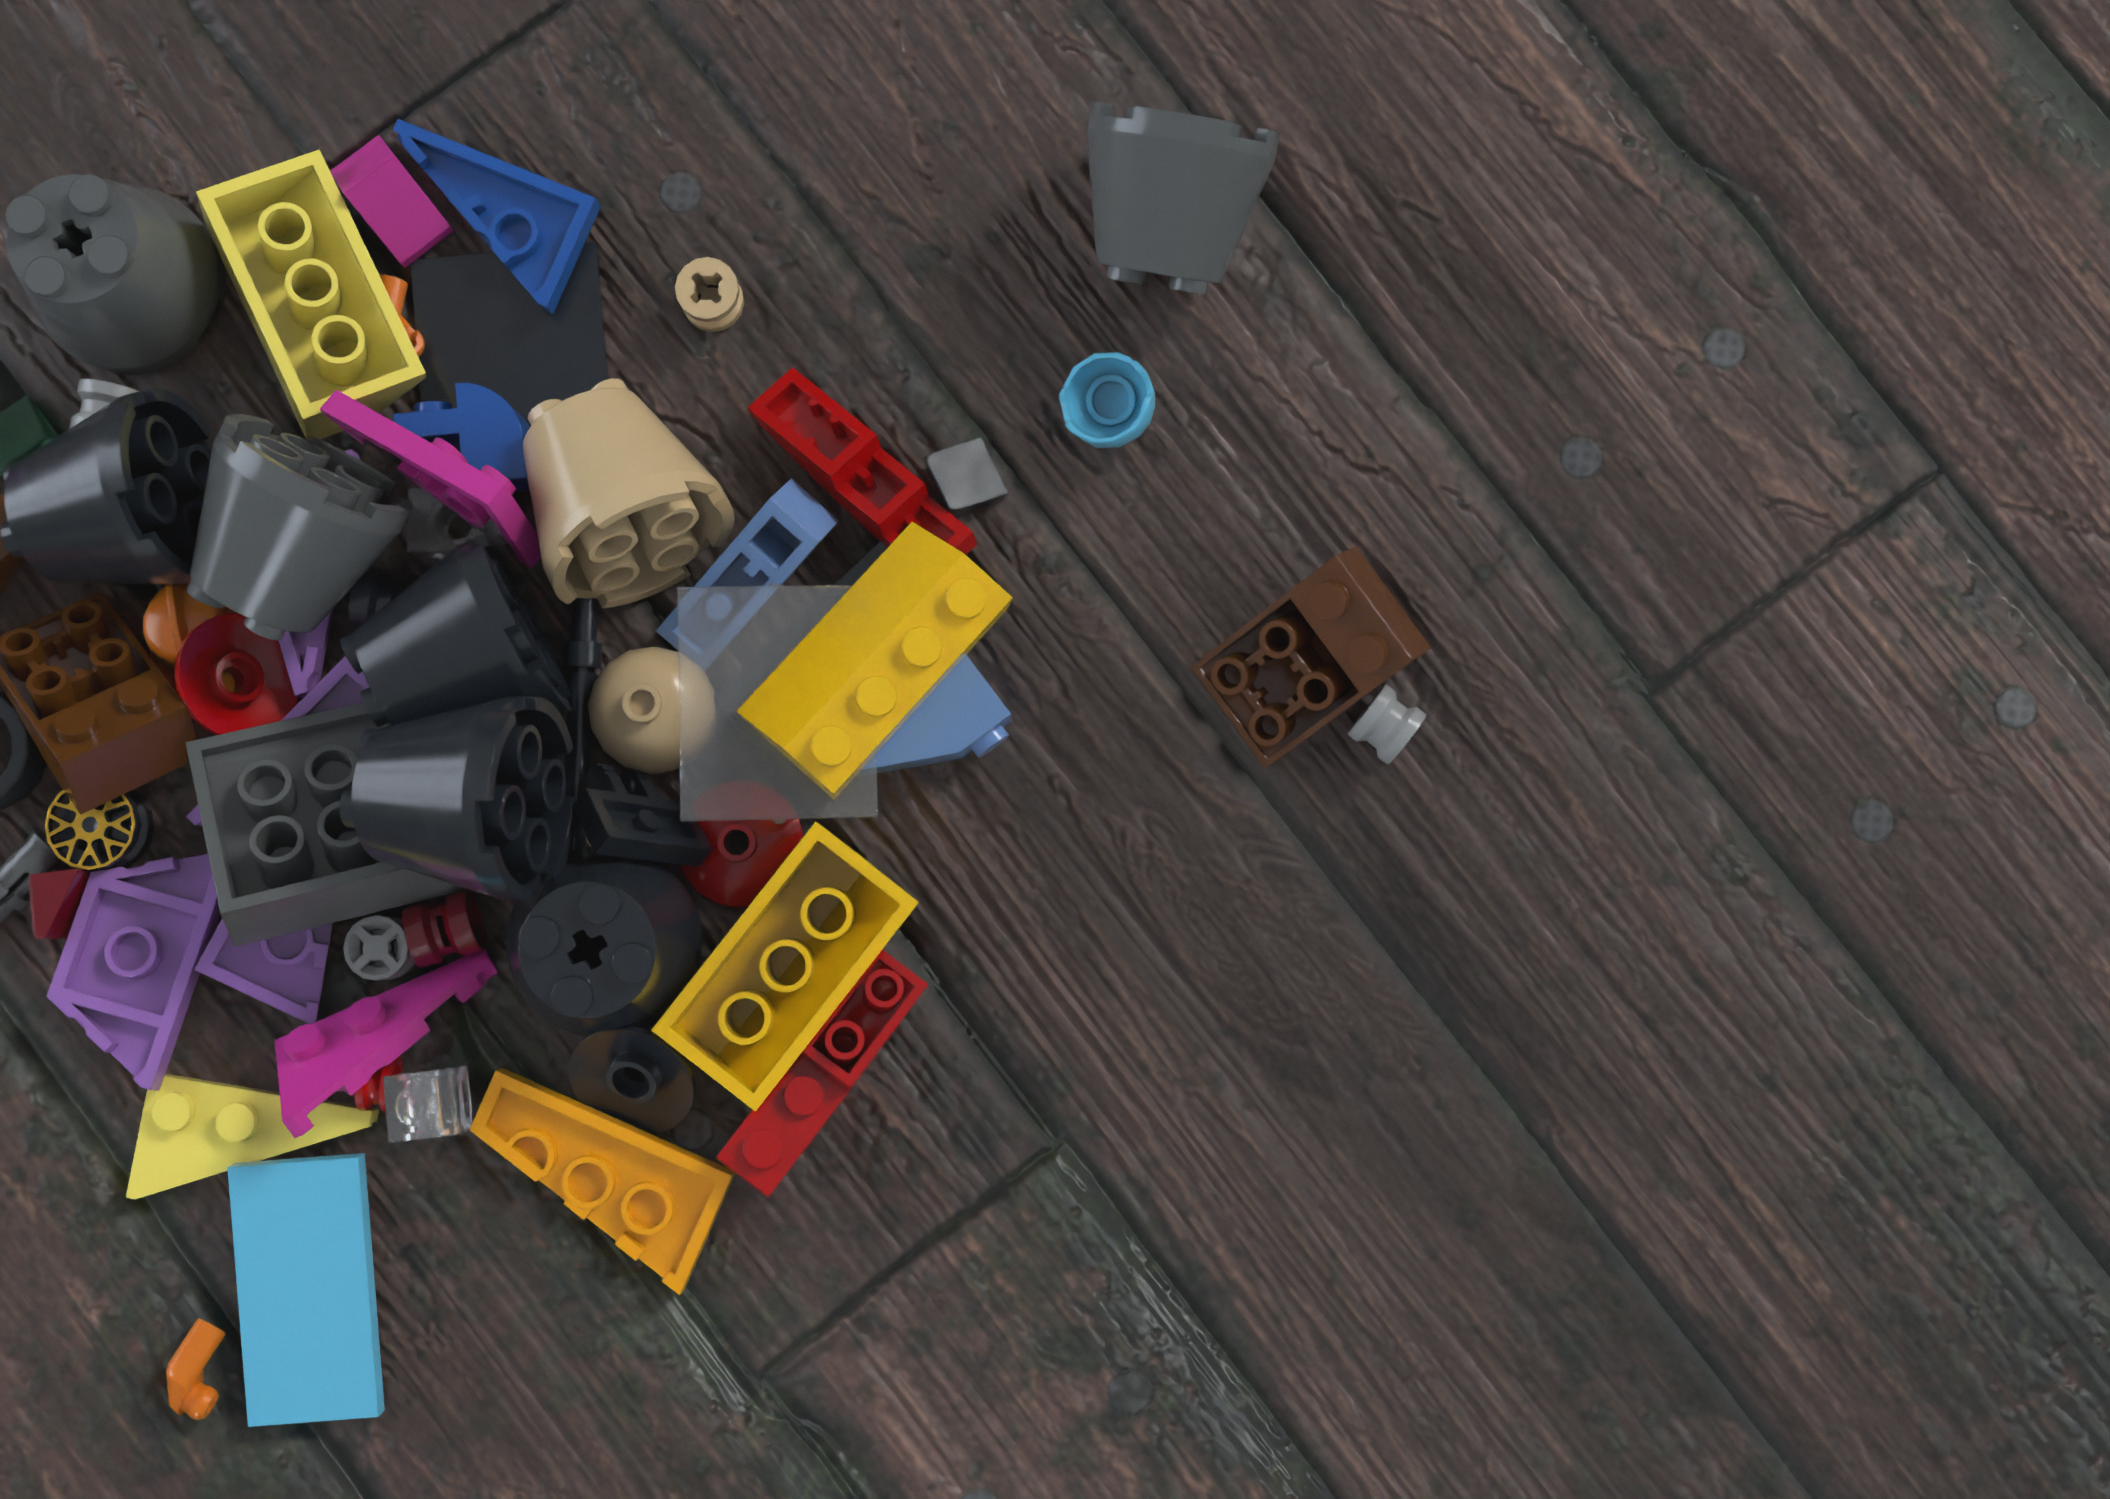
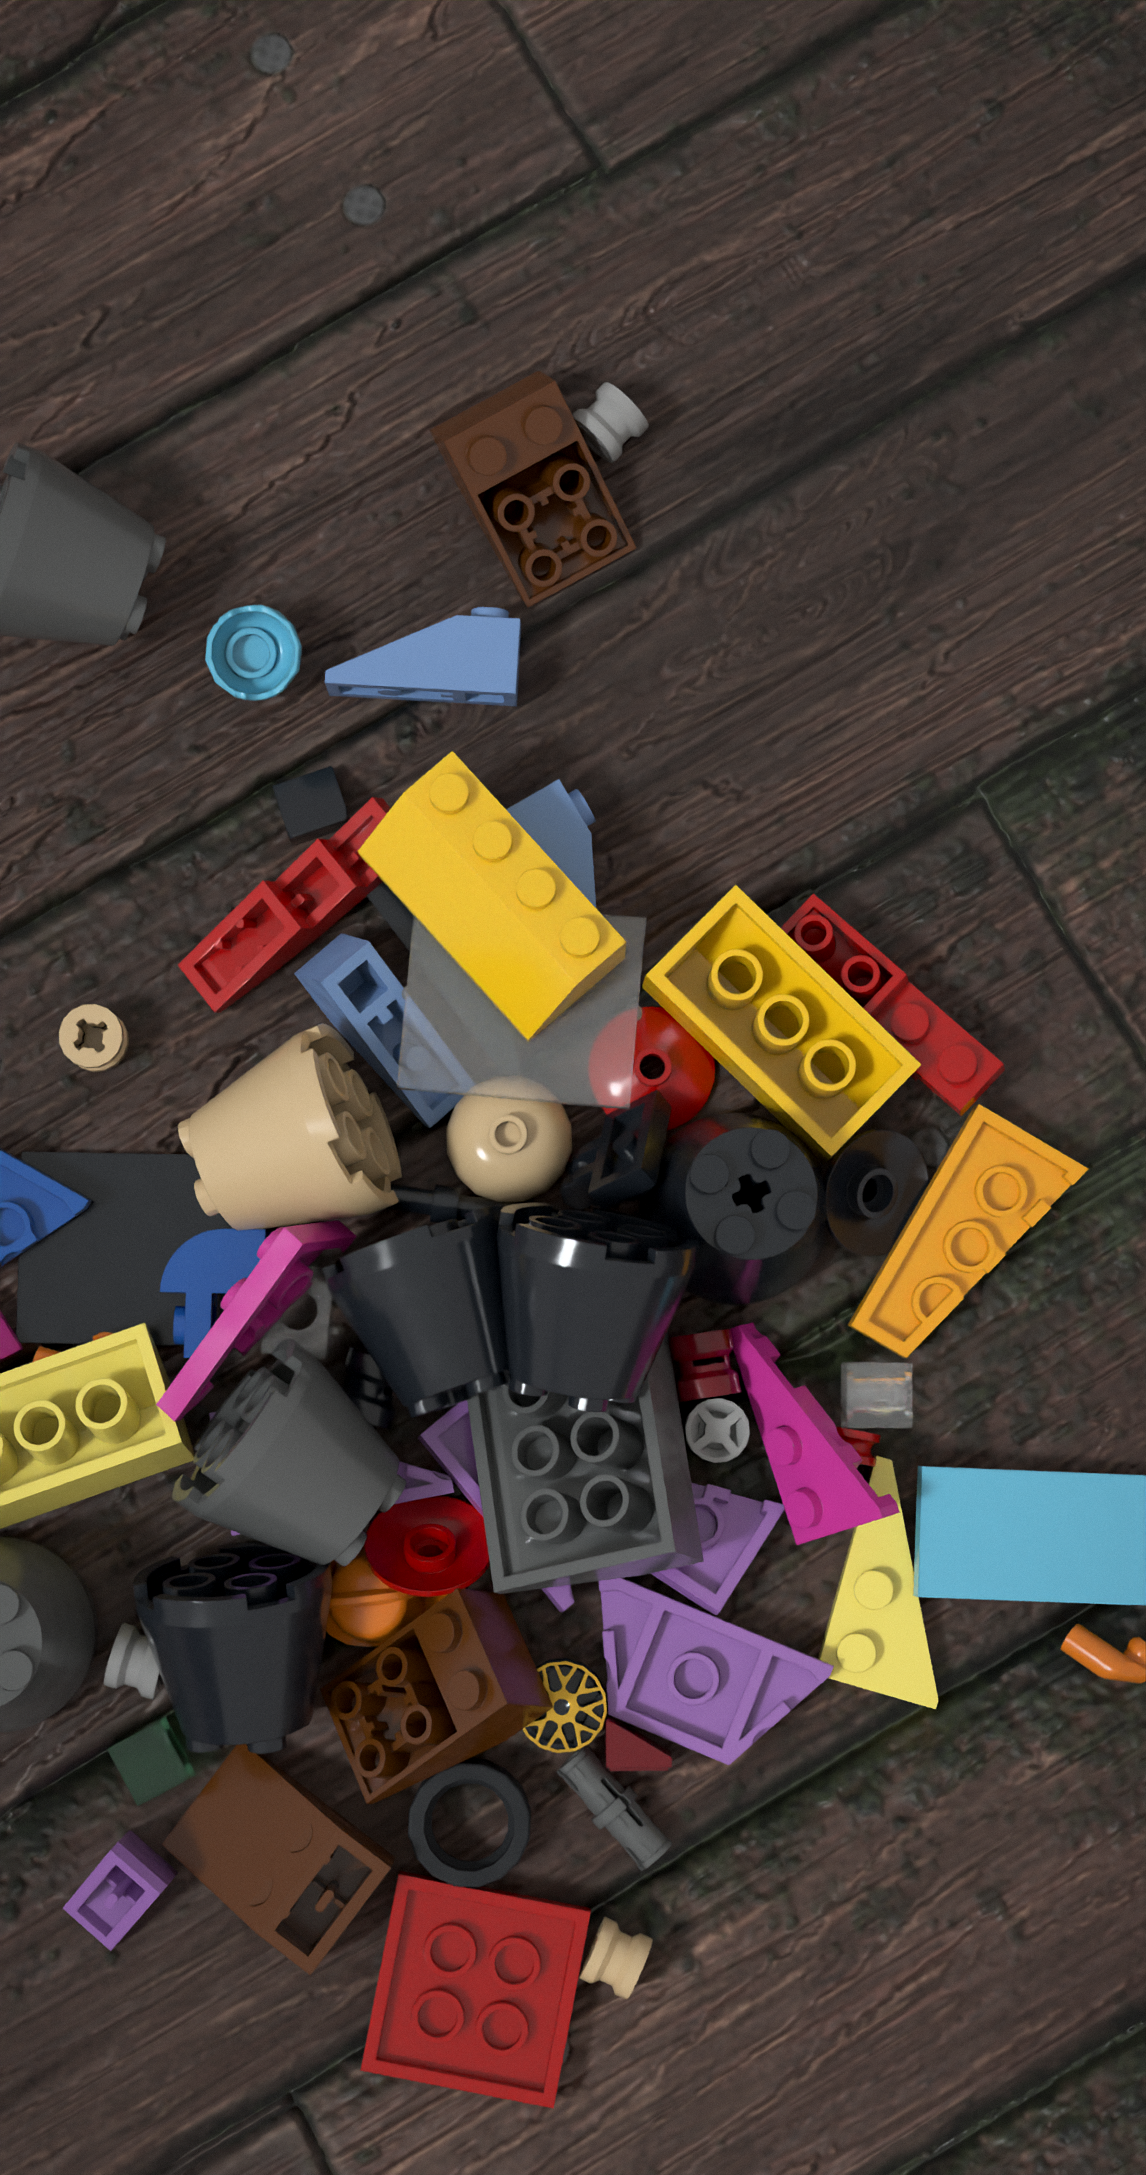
camera: 80 degrees left, 0 degrees up
none -> medium blue slope [325,607,521,706]

